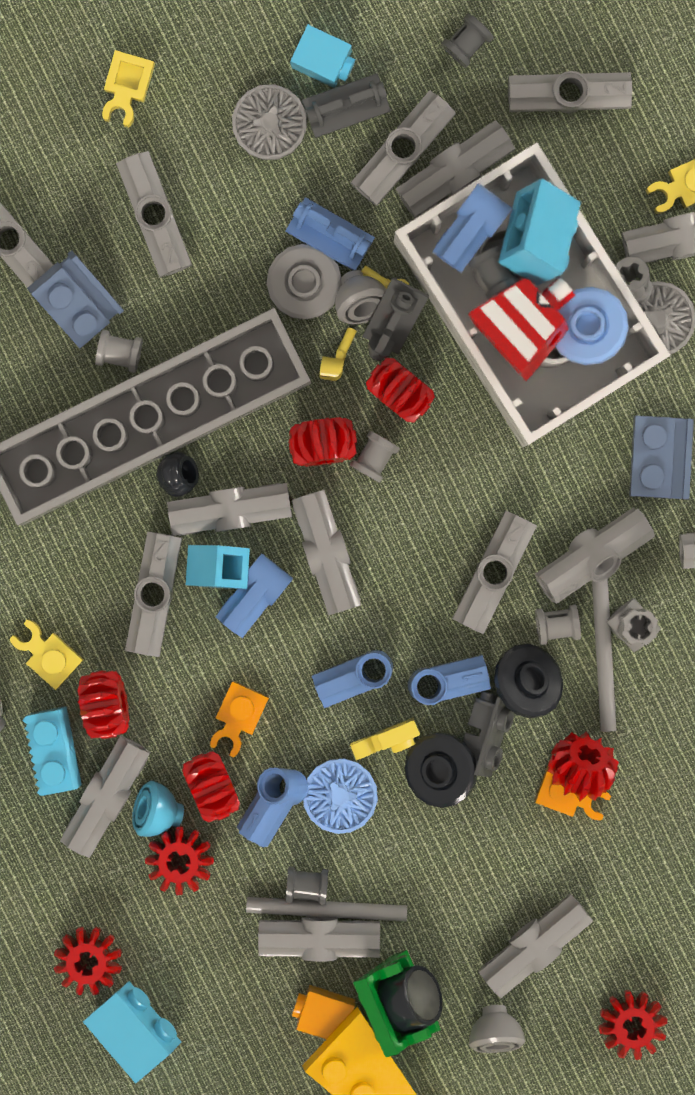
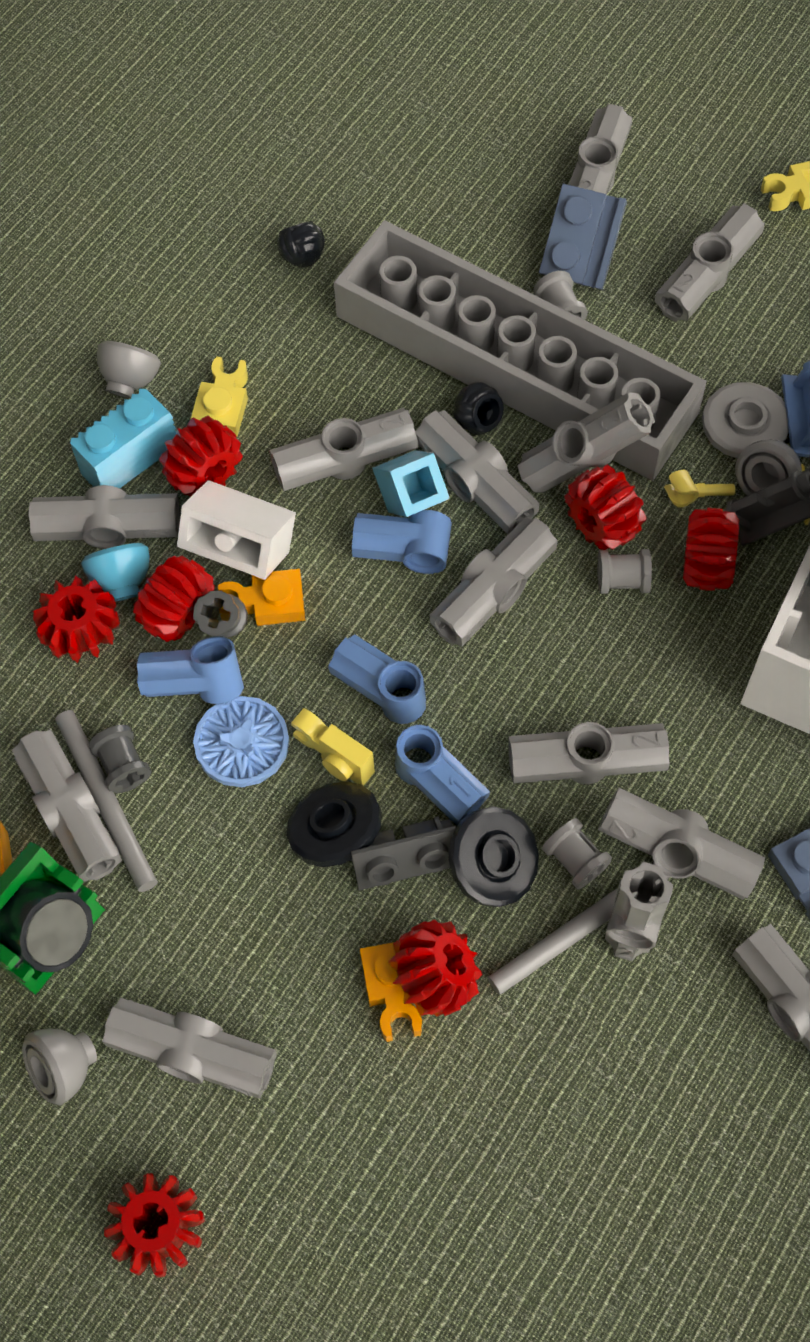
camera: 60 degrees right, 25 degrees down
none -> white brick [177,480,296,580]
none -> dark grey bush [193,591,248,638]
none -> light grey piece [517,392,655,493]

